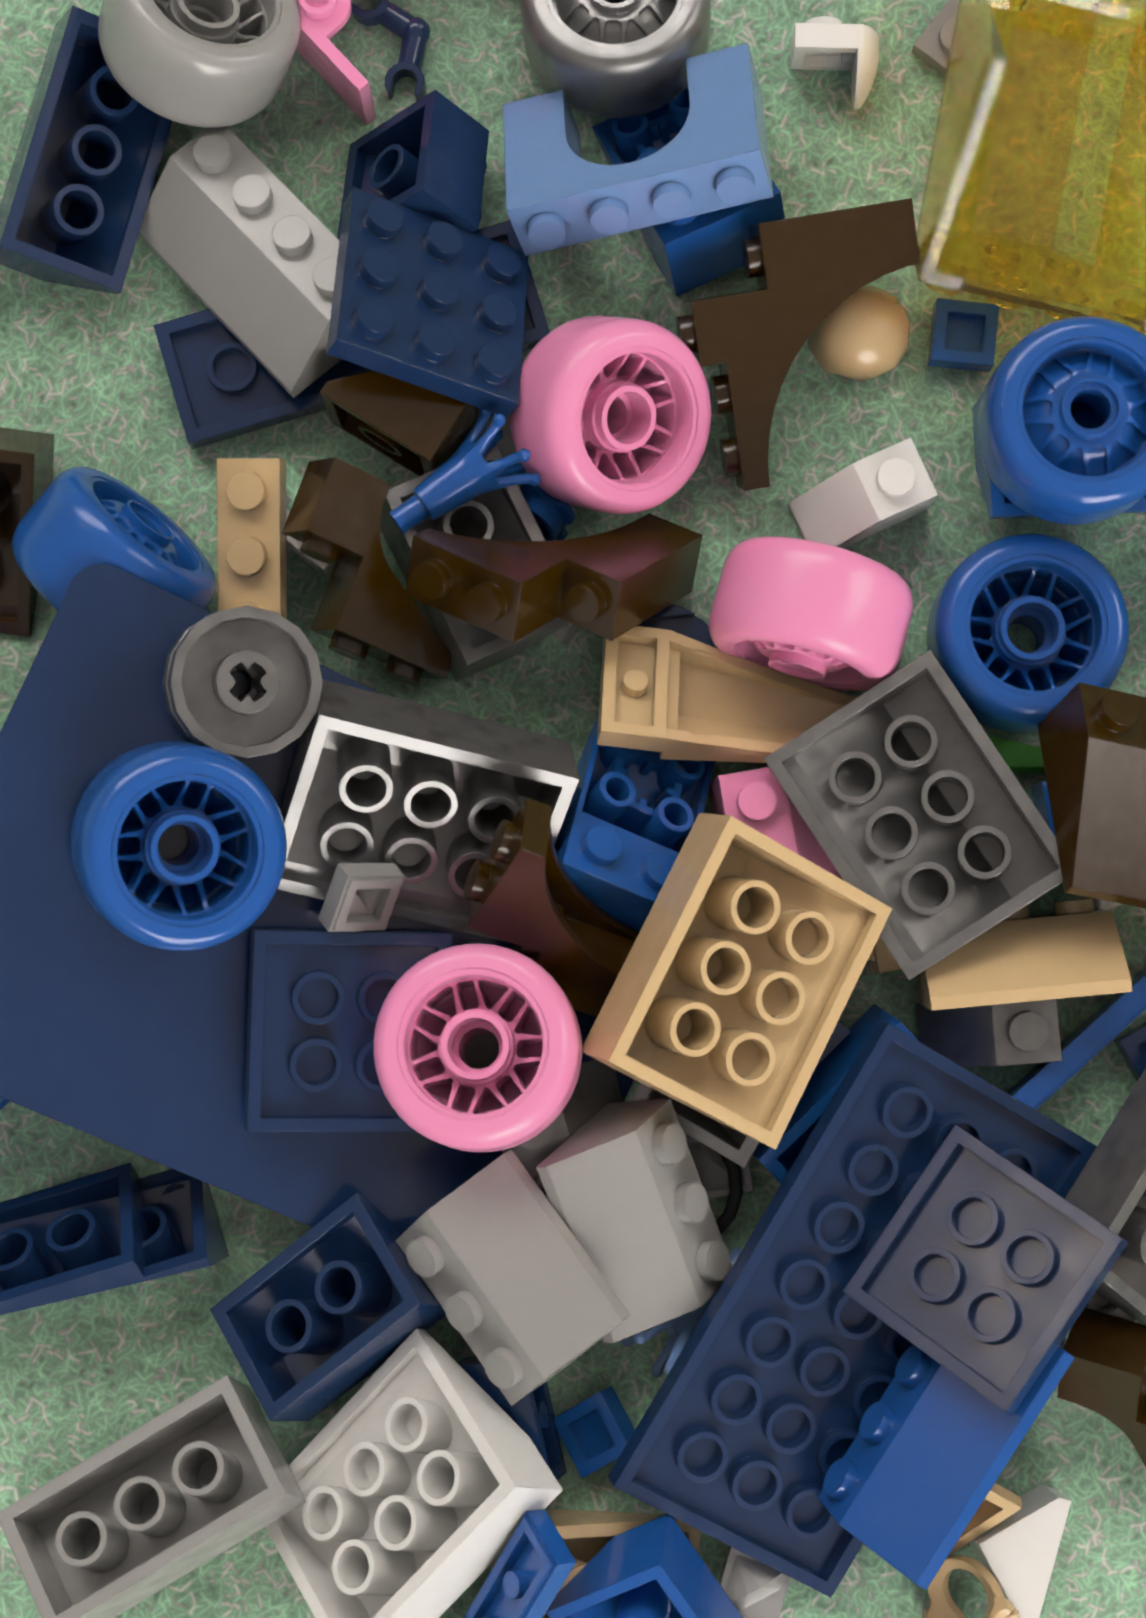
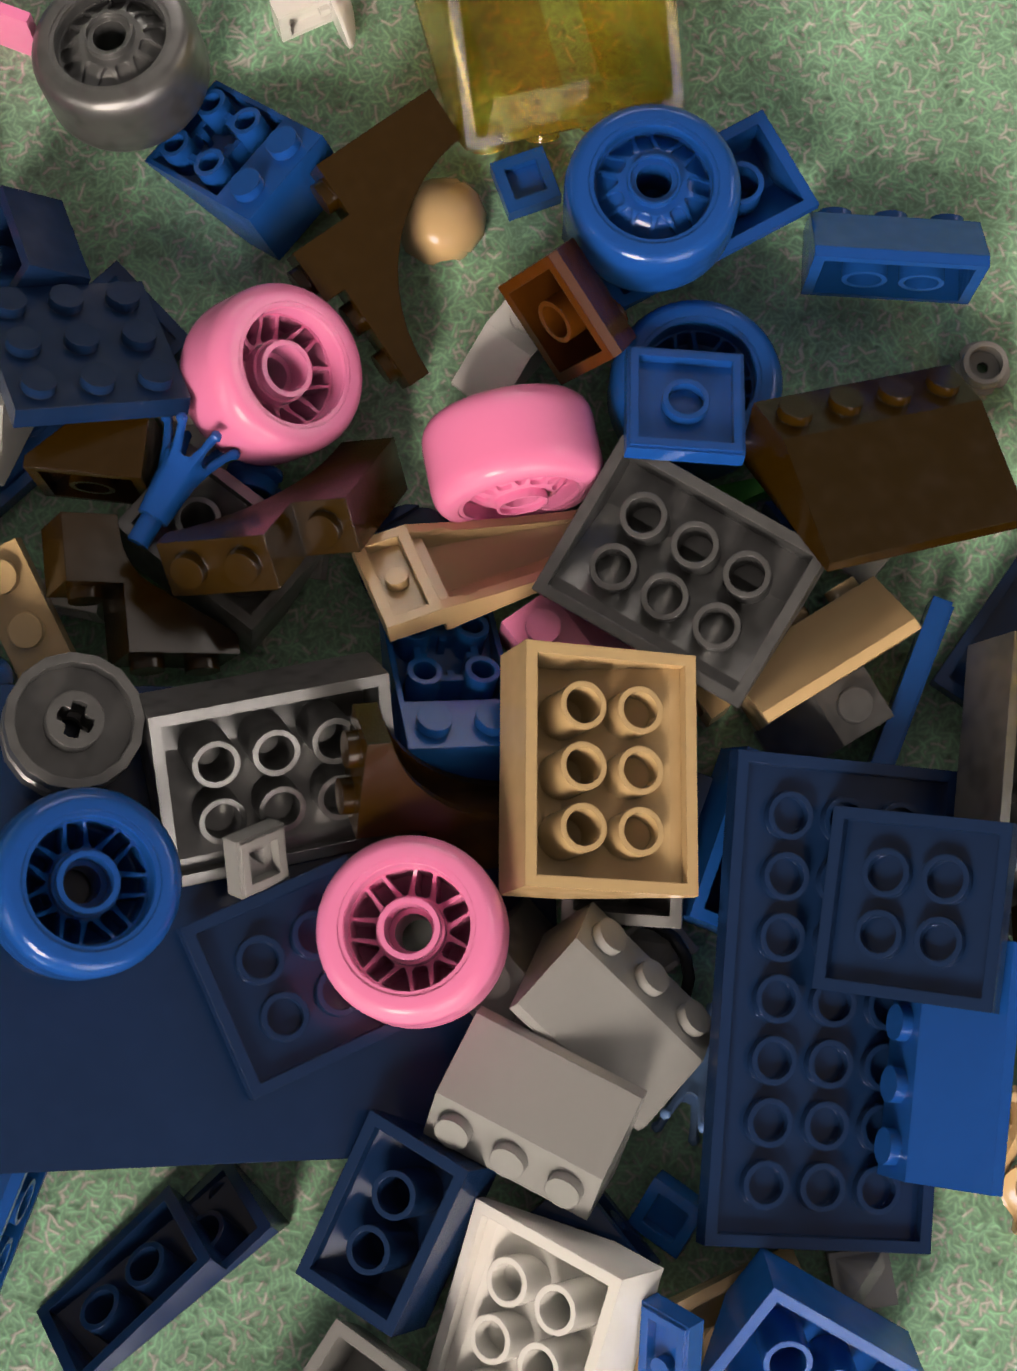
camera: 25 degrees left, 5 degrees down
medium blue arch [503,43,774,256] -> none
none -> reddish brown slope [498,238,637,385]
none -> blue tile [624,346,746,466]

